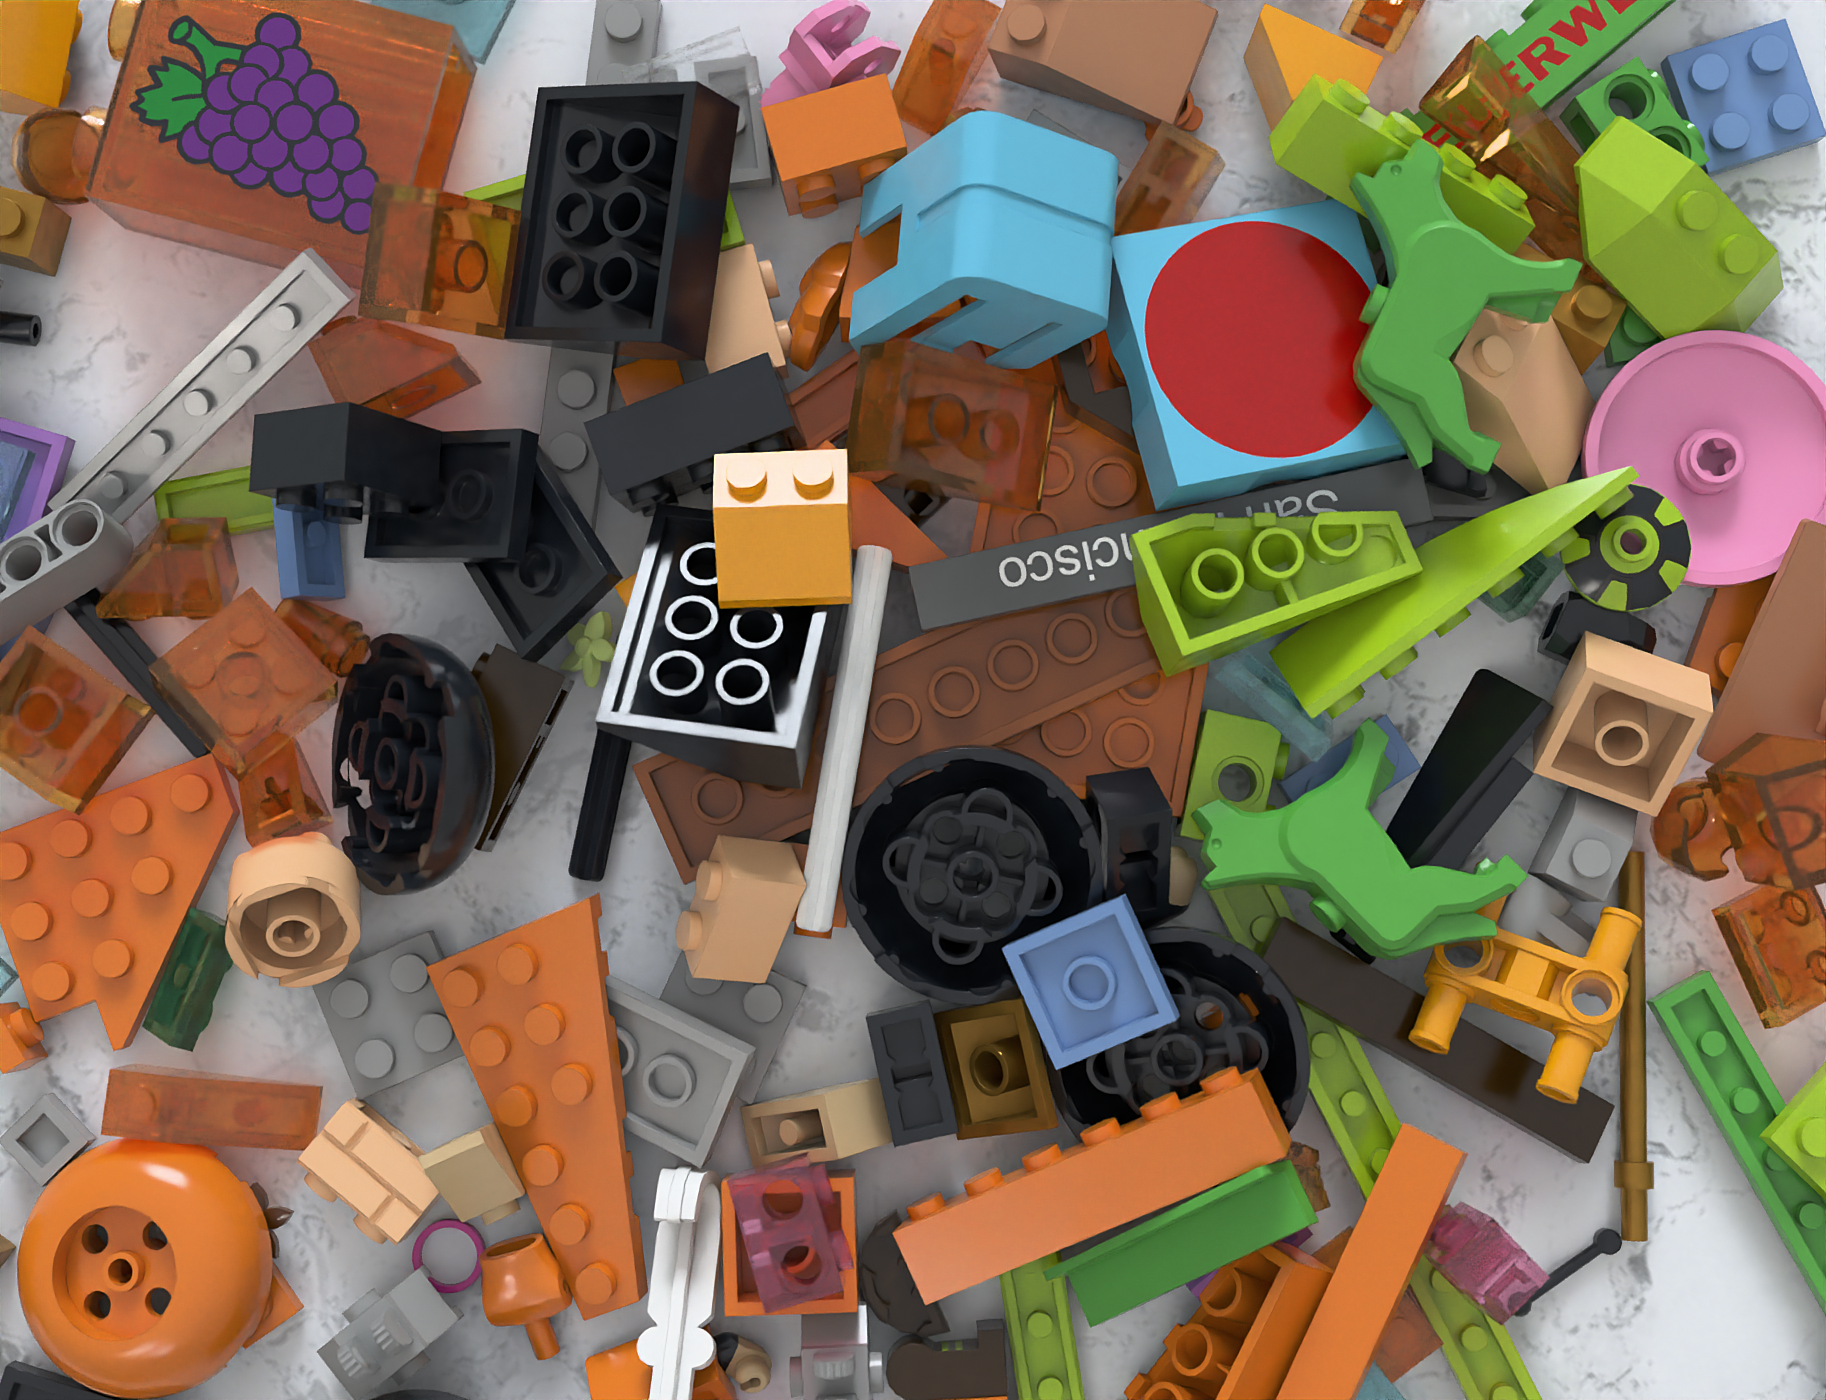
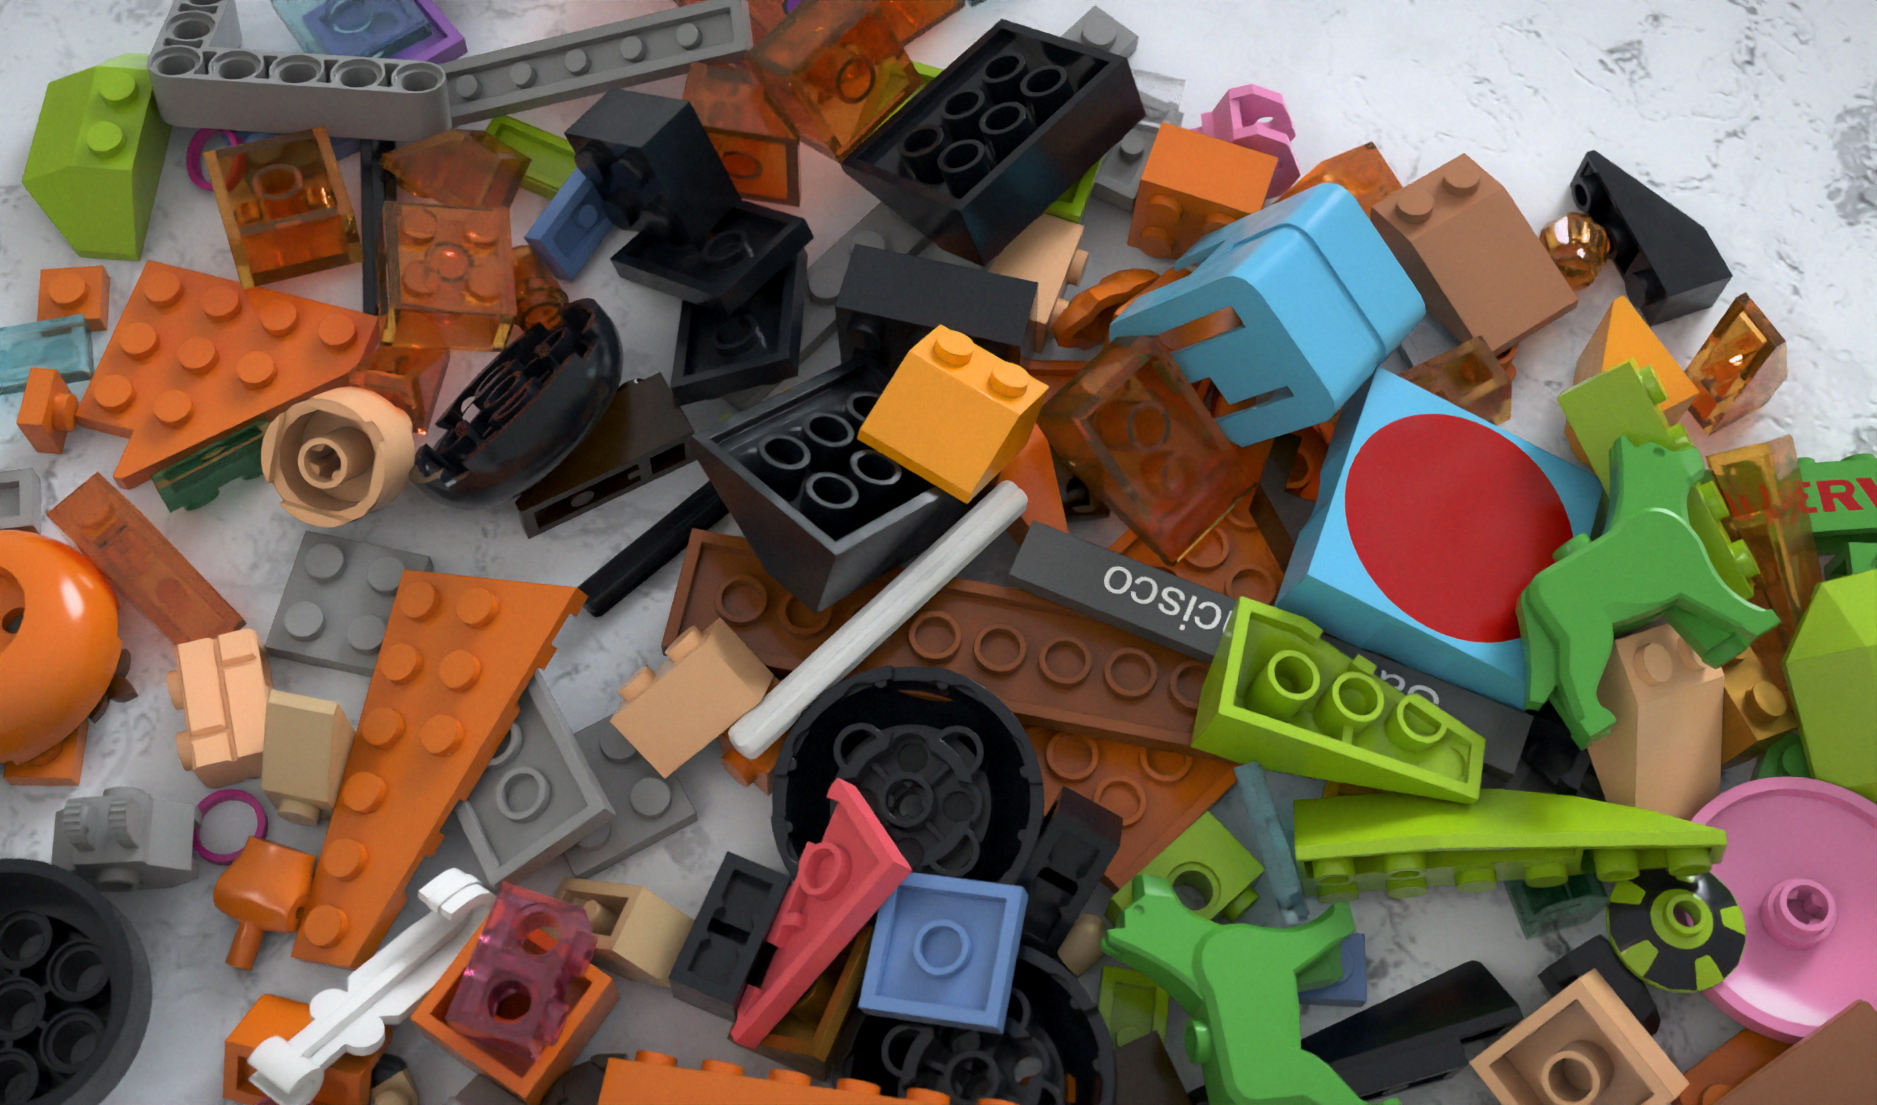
camera: 25 degrees right, 20 degrees down
none -> coral wing [730,778,912,1049]

